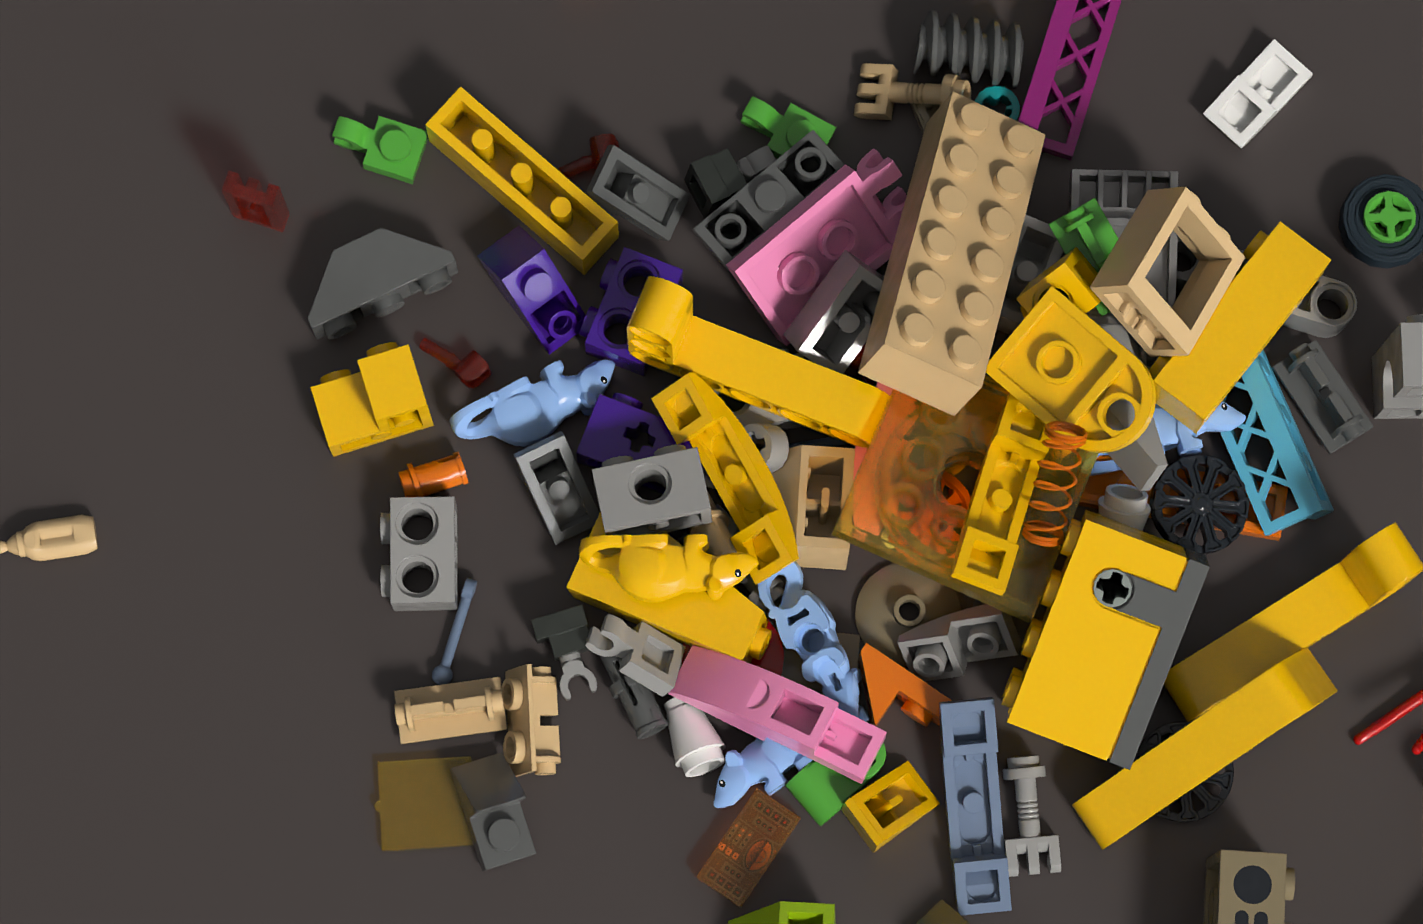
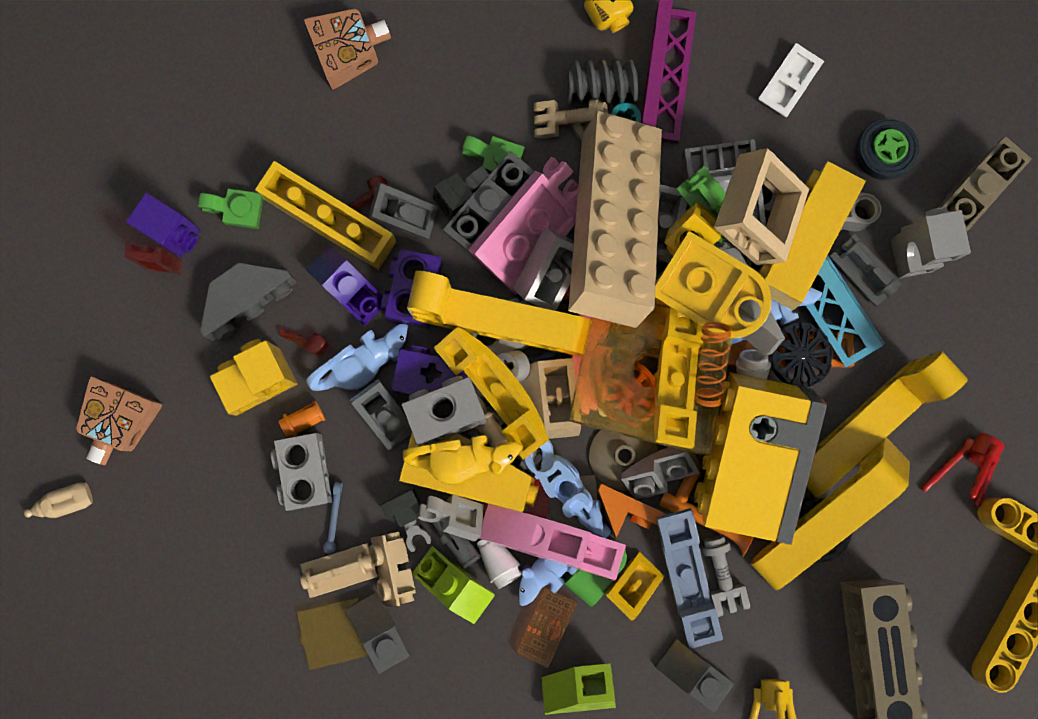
camera: 10 degrees left, 5 degrees up
none -> nougat torso [76,376,163,465]
none -> dark purple brick [126,193,200,258]
none -> lime slope [412,546,495,624]
none -> orange piece [659,474,754,557]

